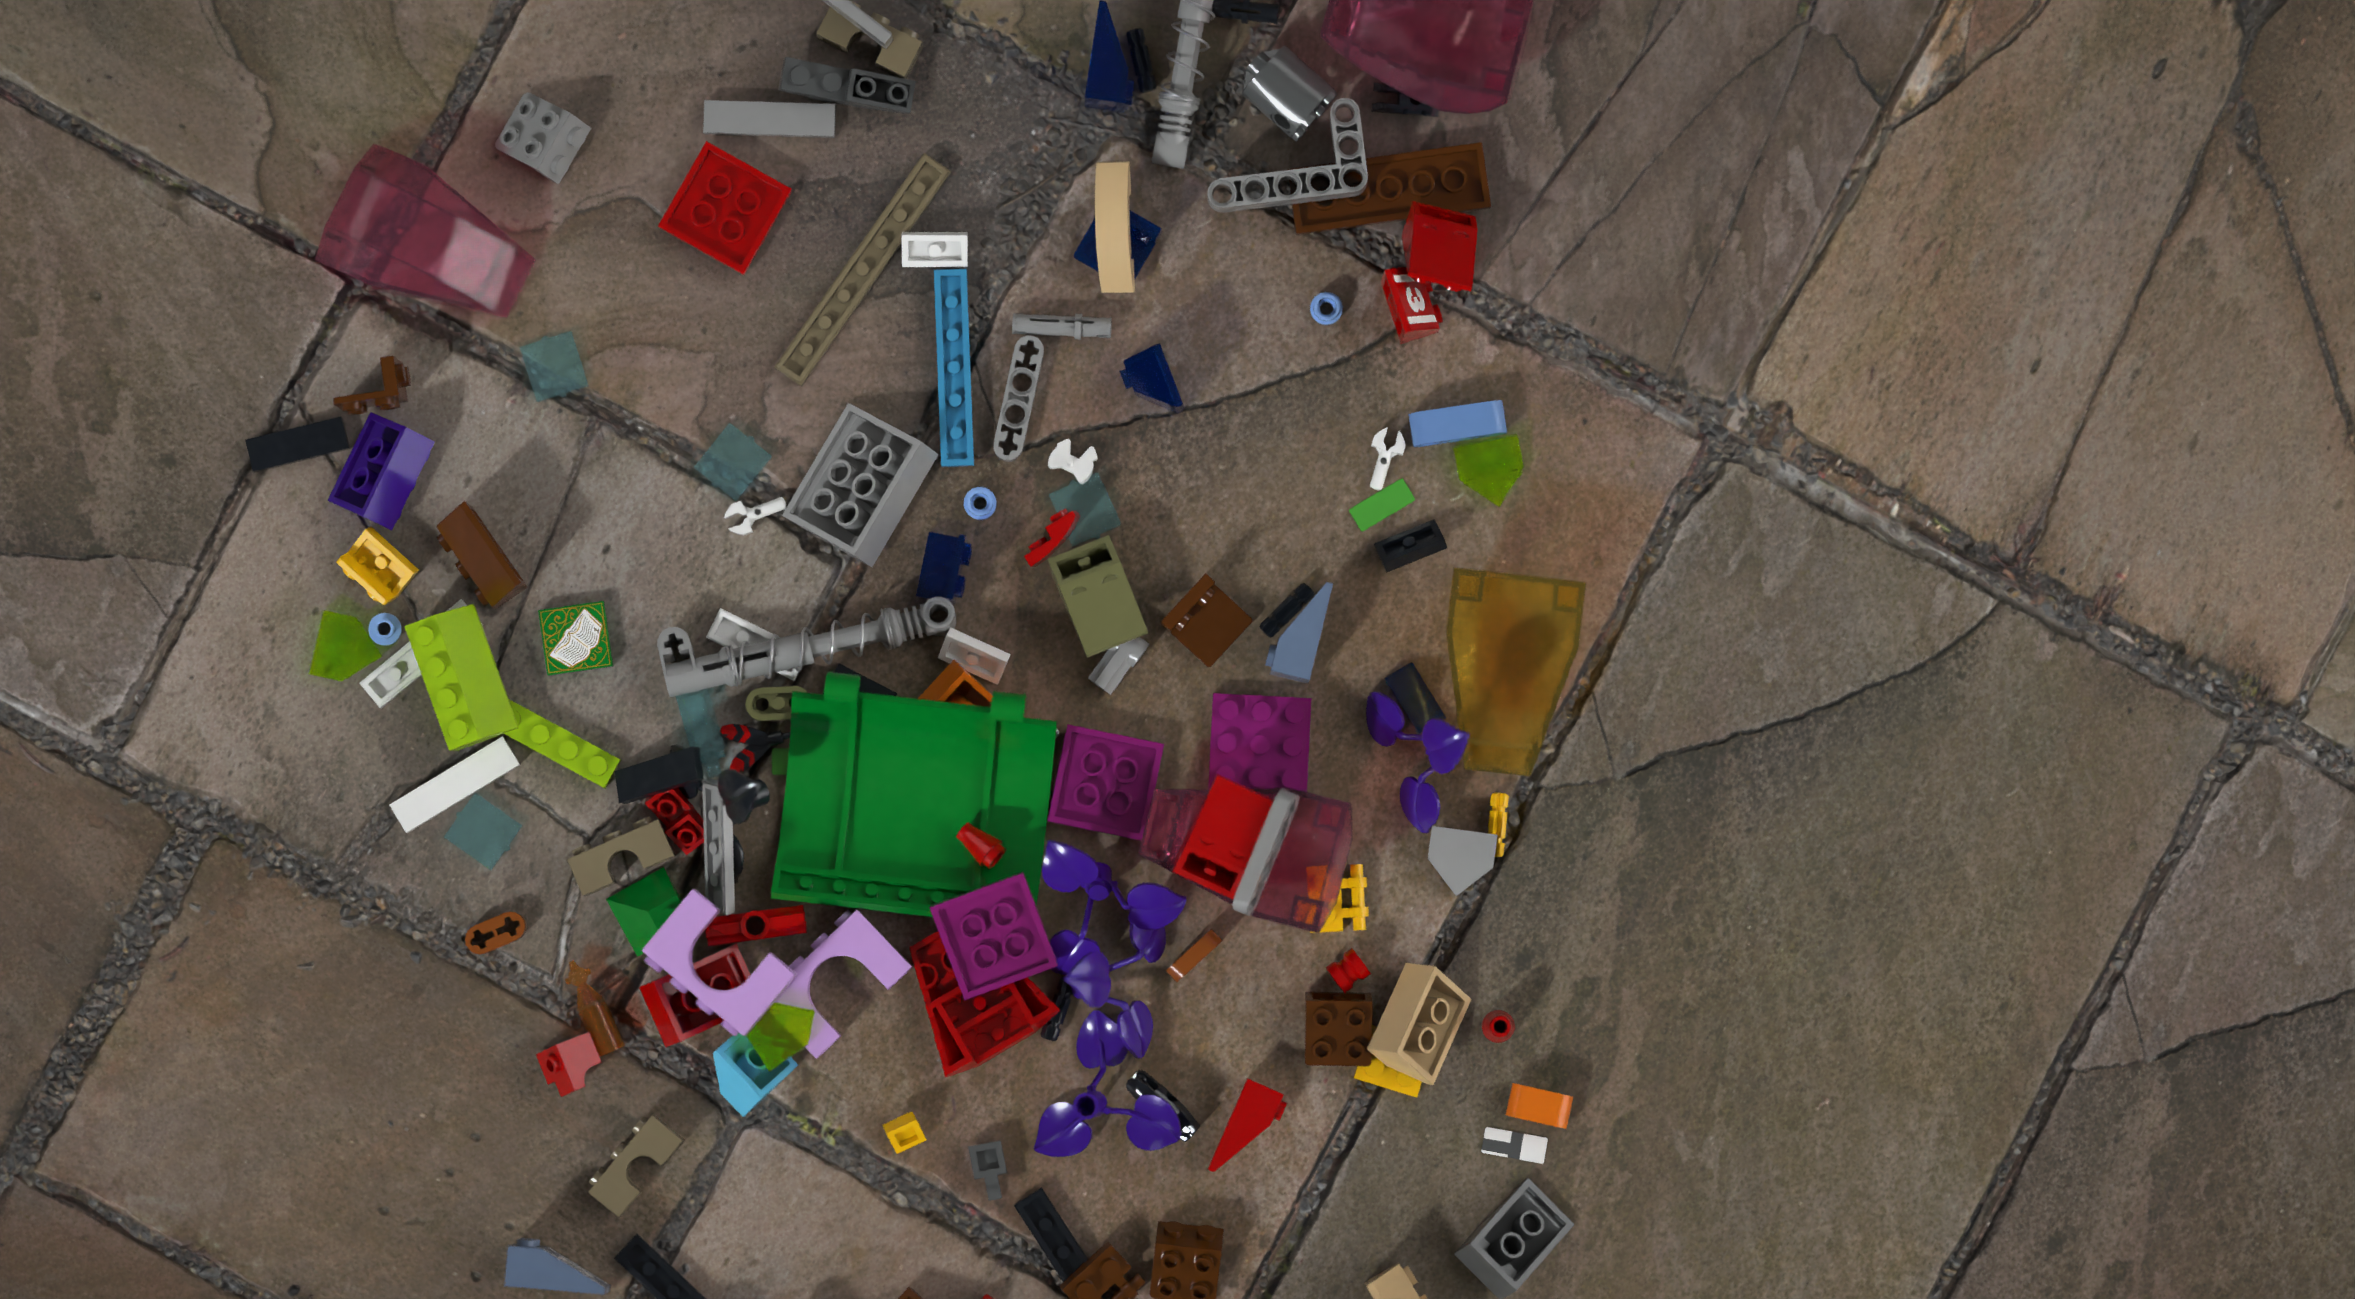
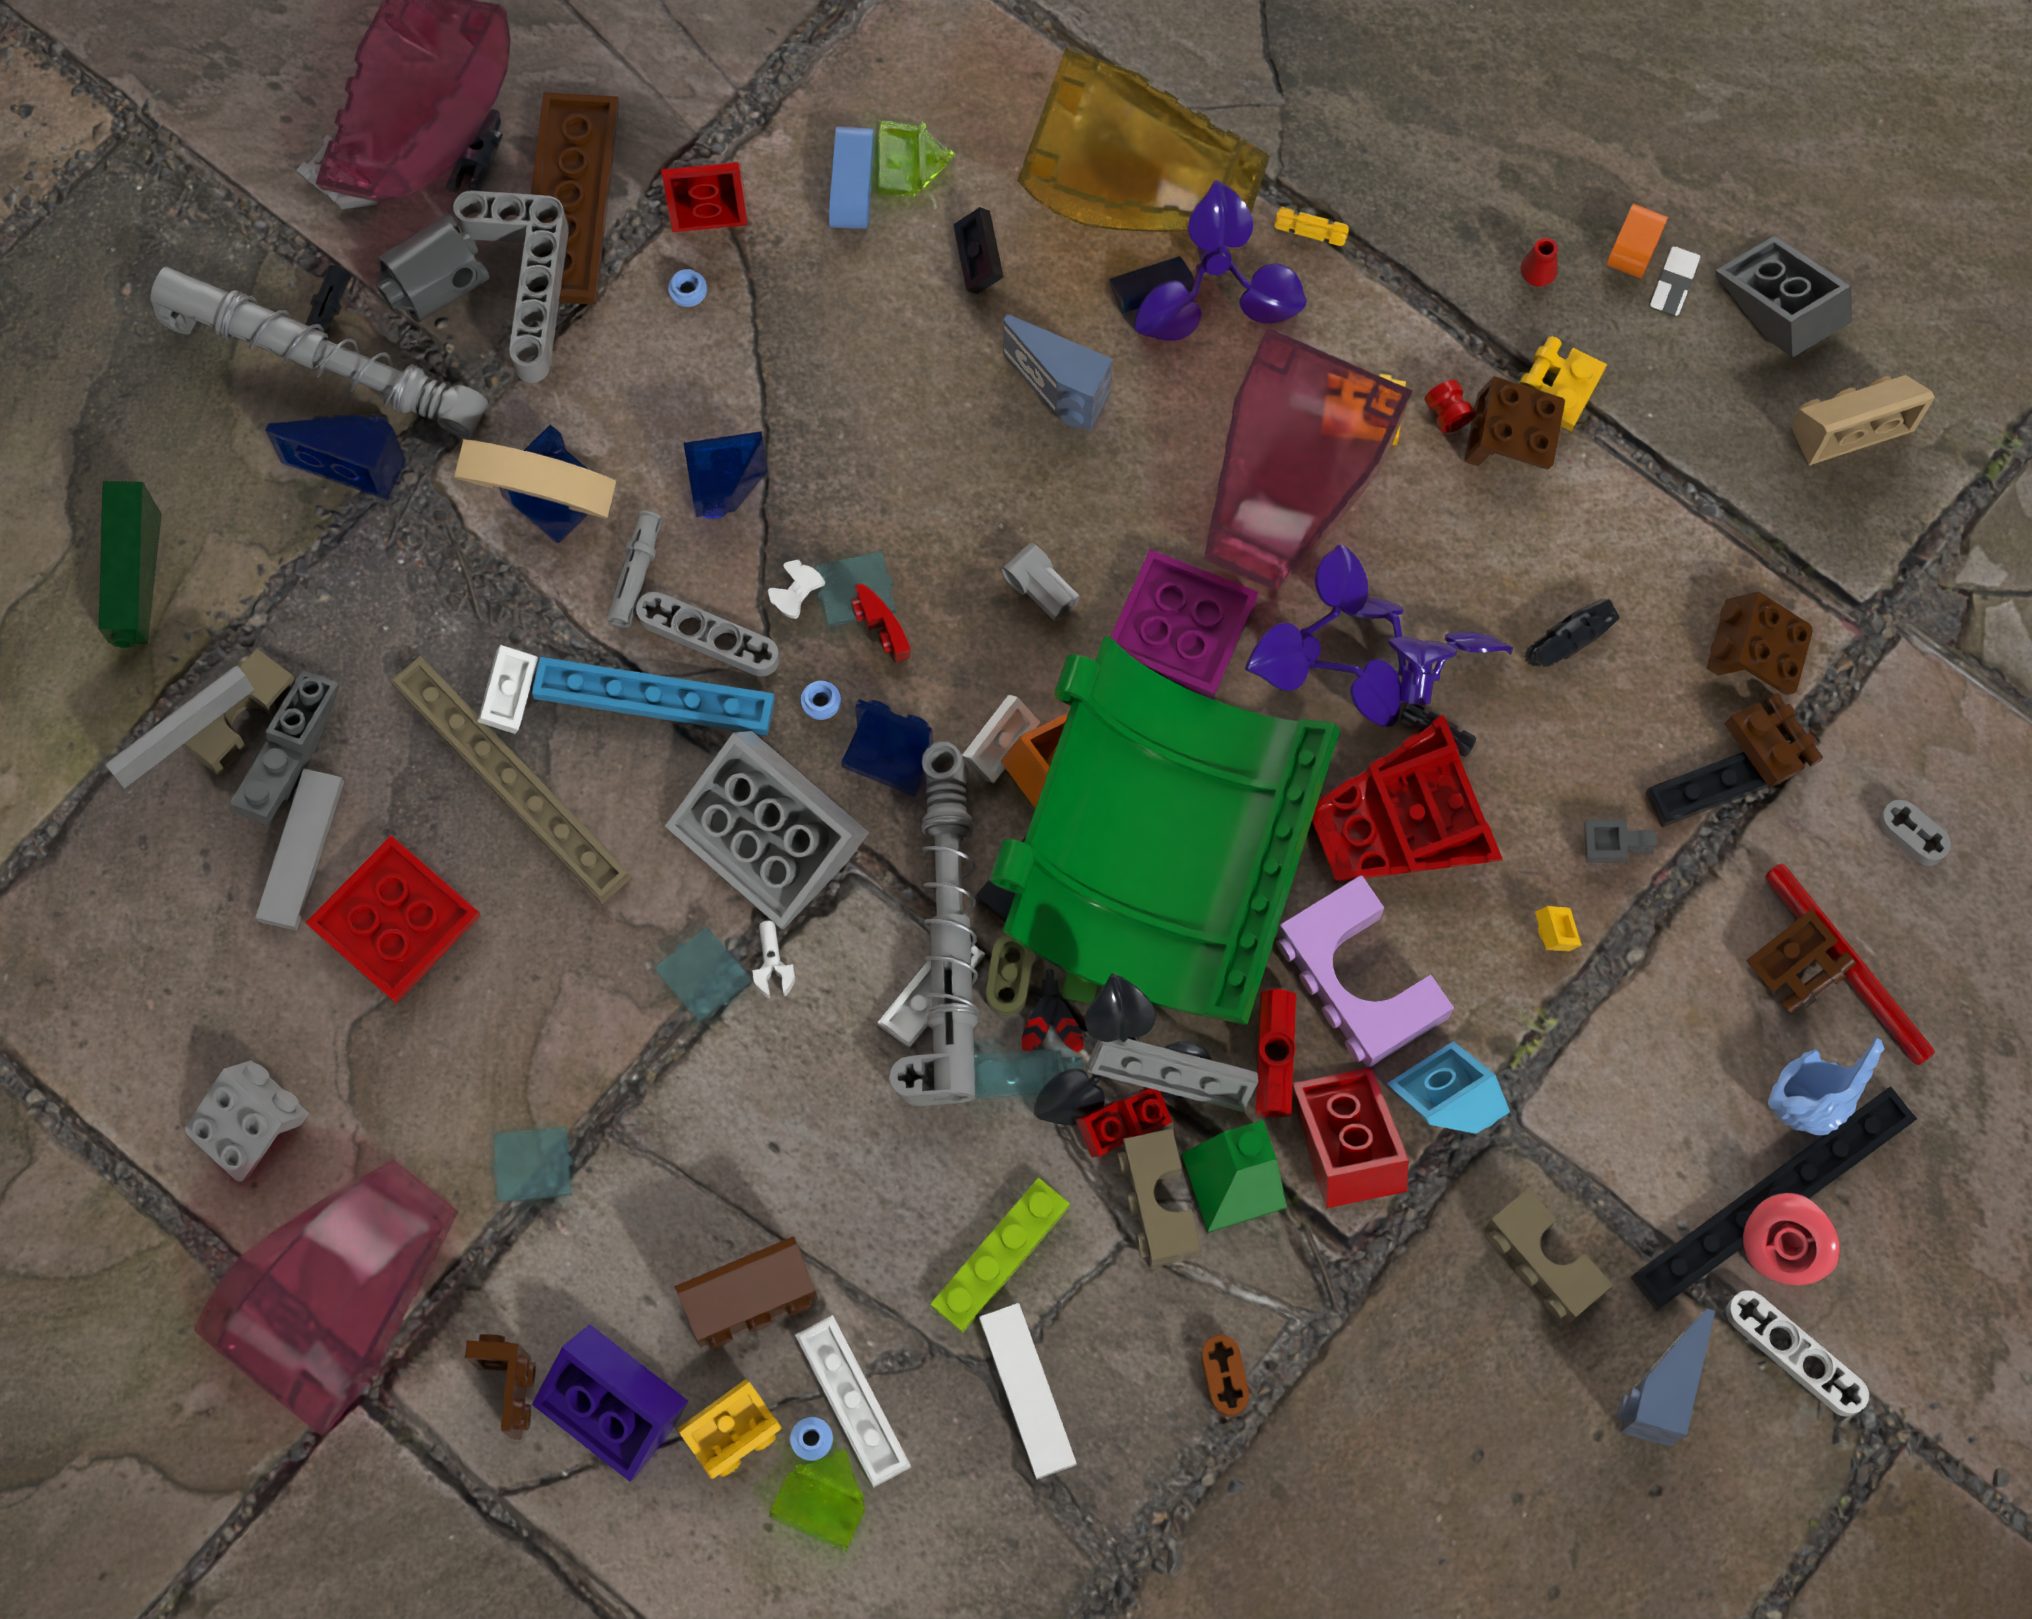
camera: 75 degrees left, 15 degrees down
black tile [245,416,350,473] -> none
lime slope [404,604,519,751] -> none
clear light blue piece [444,793,522,870] -> none
red brick [536,1032,601,1097] -> none
tile [538,601,614,676] -> none
clear orange wheel [565,960,626,1057] -> none
black tile [614,746,704,804] -> none
lavender arch [642,889,797,1037] -> none
clear neon green slope [746,1003,815,1072] -> none
magenta plate [929,872,1058,1000] -> none
red cone [956,822,1006,869] -> none
dark purple plant [1034,1010,1181,1157] -> none
olive slope [1048,535,1148,658] -> none
reddish brown bracket [1161,573,1252,667] -> none
dark orange beam [1166,929,1223,983] -> none
red slope [1173,774,1274,899] -> none
magenta plate [1208,693,1312,797] -> none
red slope [1208,1078,1287,1172] -> none
light grey beam [1232,789,1299,916] -> none
black axle [1260,583,1315,638] -> none
bright green sticker [1349,479,1415,531] -> none
tan slope [1367,963,1471,1085] -> none
white bar [1370,427,1406,490] -> none
red slope [1402,201,1478,292] -> none
light grey slope [1428,826,1498,896] -> none

